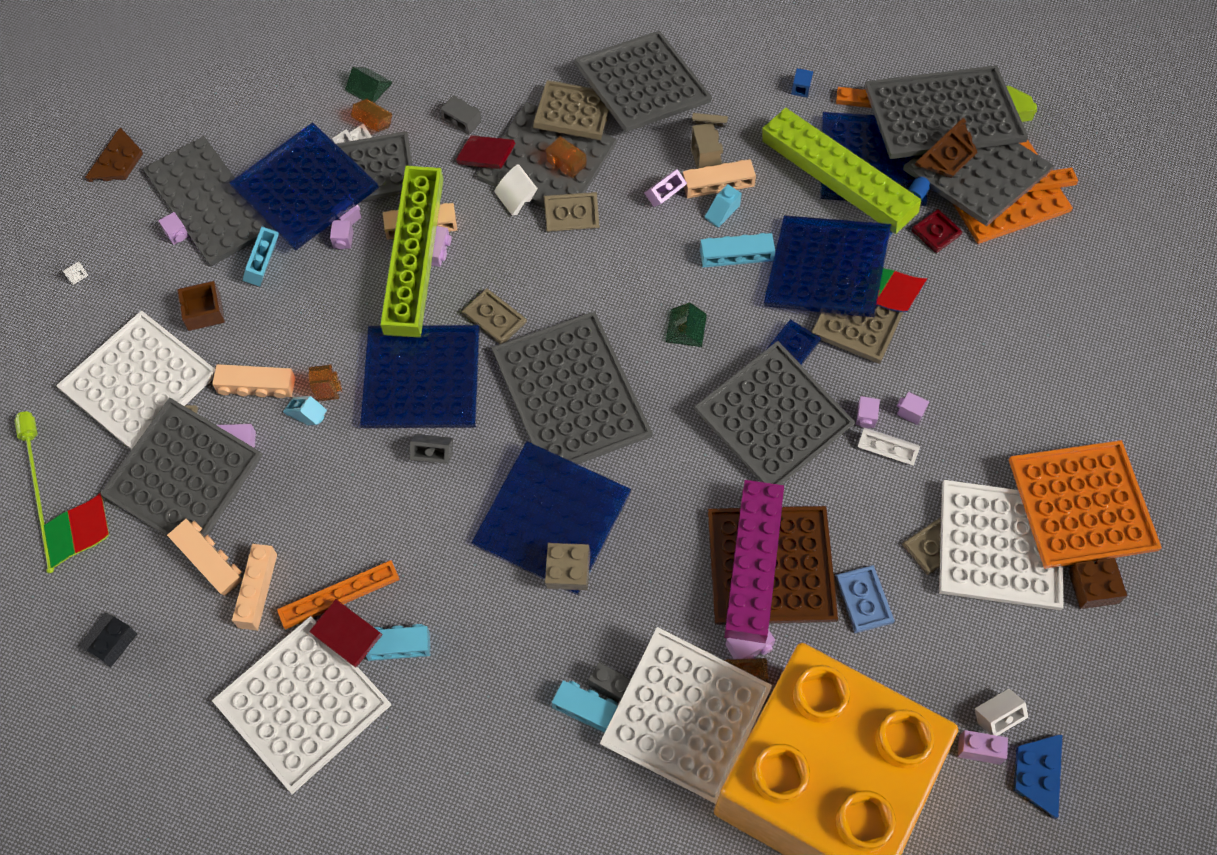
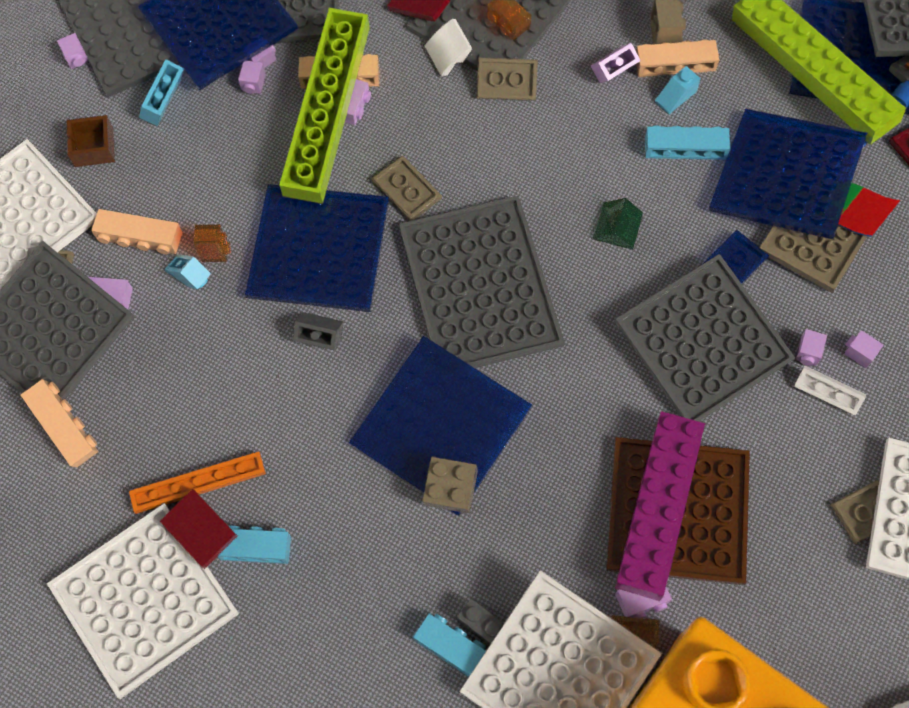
camera: 10 degrees right, 5 degrees up
light nougat brick [232,544,277,631] -> none
medium blue tile [834,565,895,633] -> none

